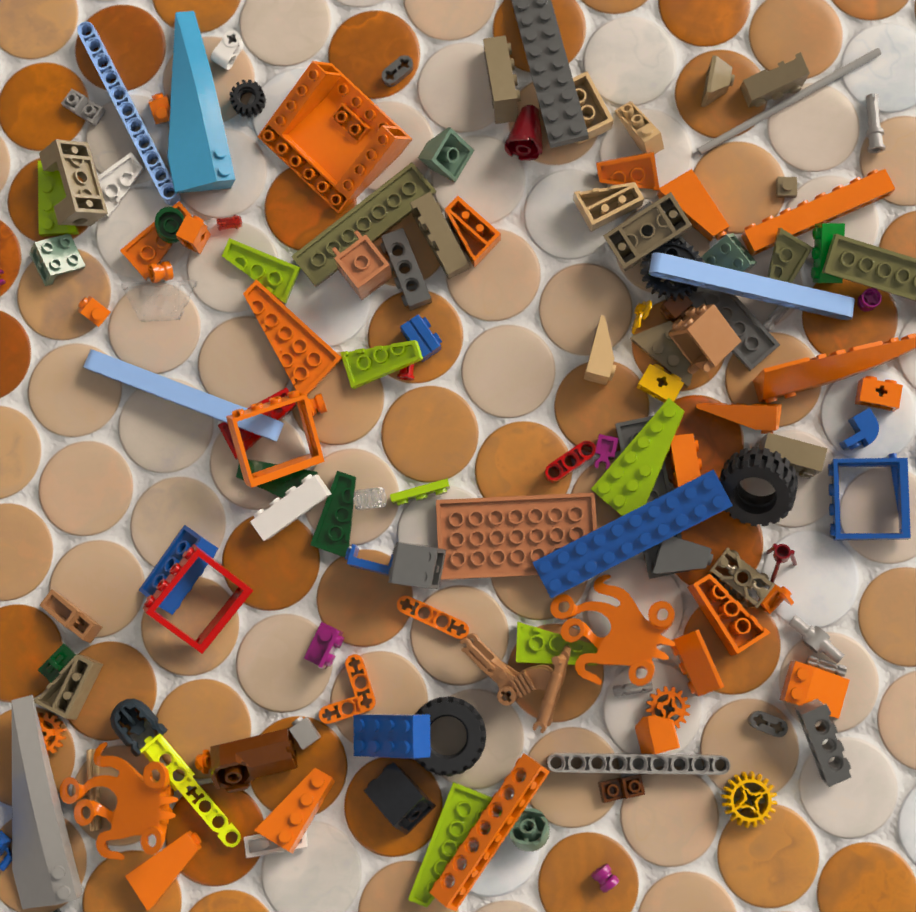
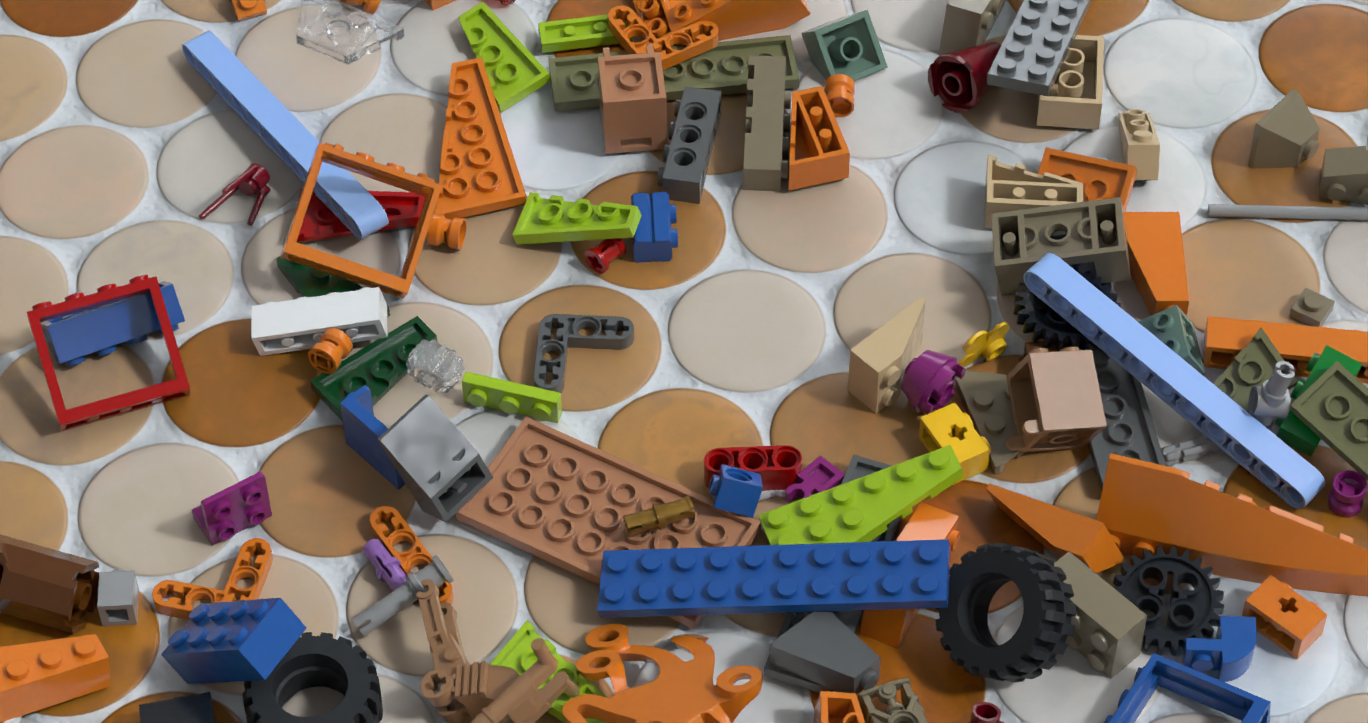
camera: 25 degrees right, 30 degrees down
none -> dark red plant [199,163,271,226]
none -> orange wheel [308,328,353,374]
none -> light grey pin [352,555,454,637]
none -> medium lavender pin [362,539,407,591]
none -> dark grey beam [534,314,634,393]
none -> lime plate [538,14,633,53]
none -> orange beam [608,6,719,70]
none -> pearl gold pin [623,495,695,537]
none -> blue brick [708,464,763,517]
none -> orange wheel [824,74,855,117]
none -> magenta cone [901,350,966,414]
none -> black gear [1113,546,1224,656]
none -> light grey pin [1248,361,1295,429]

